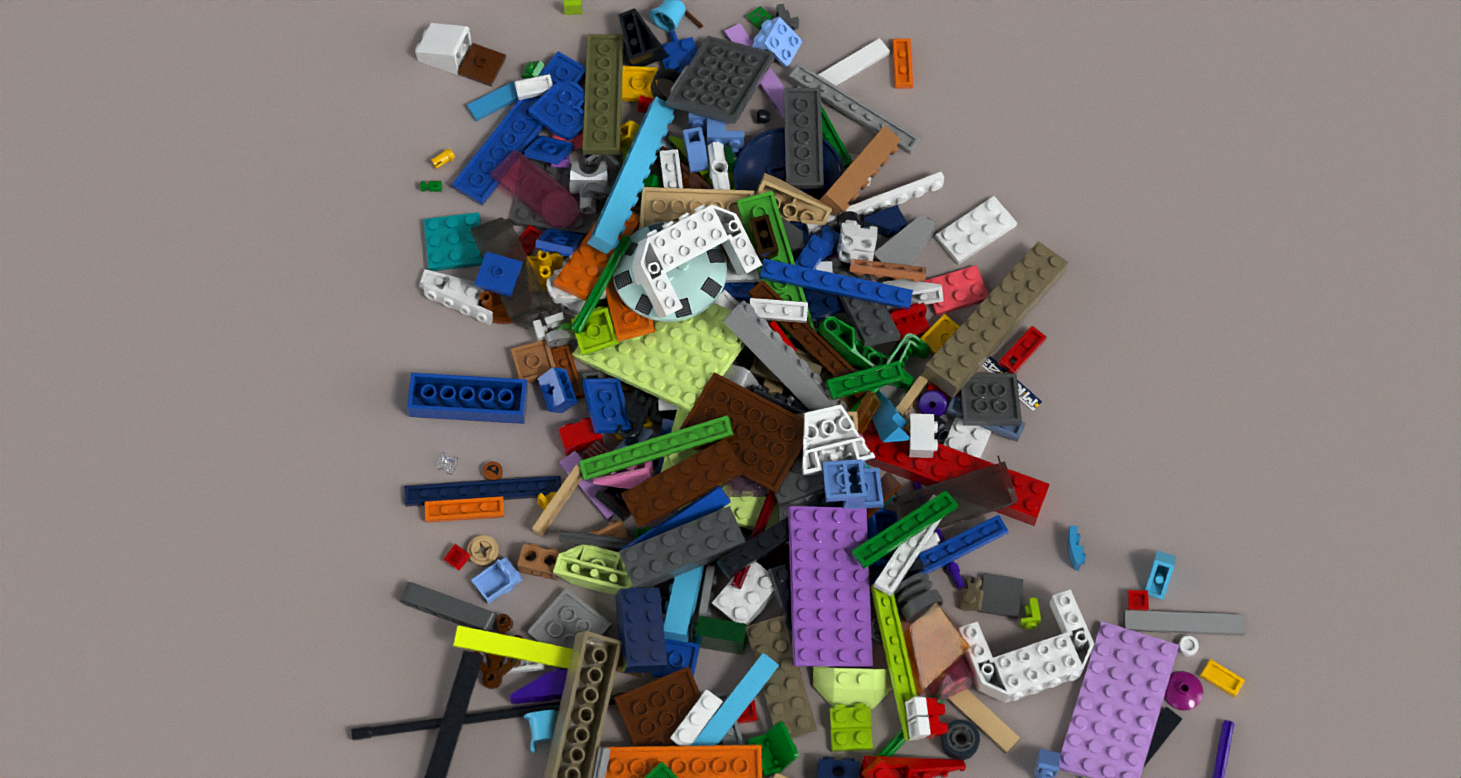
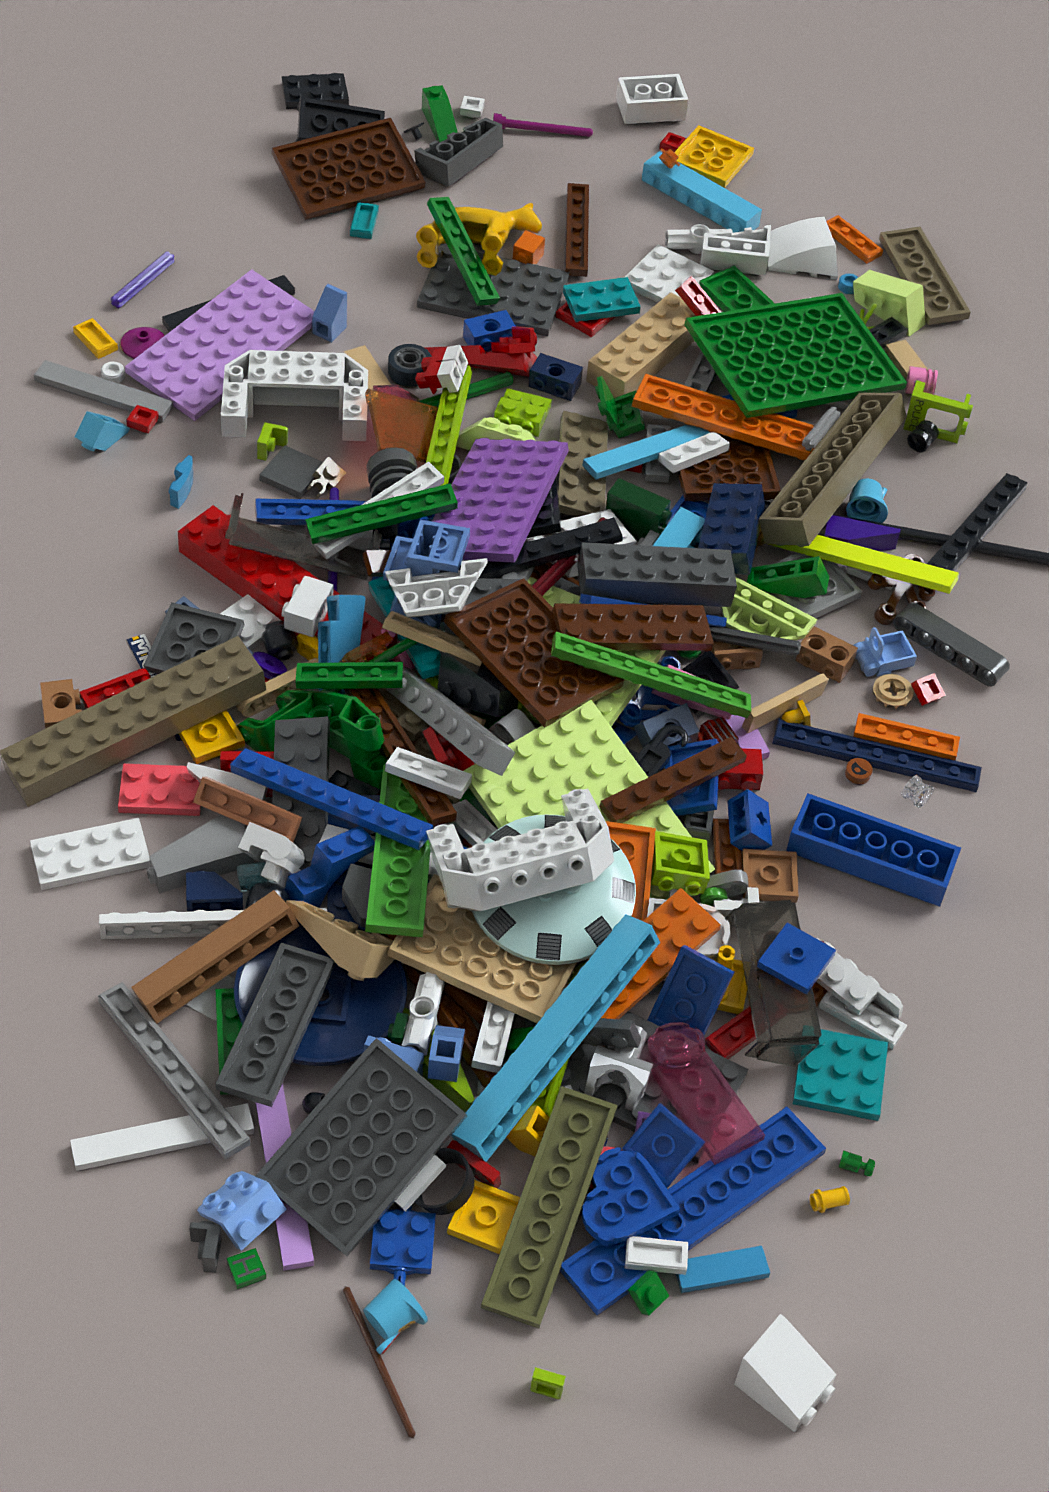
camera: 165 degrees left, 15 degrees down
reddish brown plate [458,43,506,87] -> none
green axle [571,235,632,334] -> none
black wedge [618,8,670,67] -> none
dark brown brick [749,214,779,261] -> none
orange tile [892,38,913,89] -> none
none -> medium nougat brick [40,679,81,729]
none -> reddish brown plate [599,737,747,823]
none -> green slope [747,556,829,598]

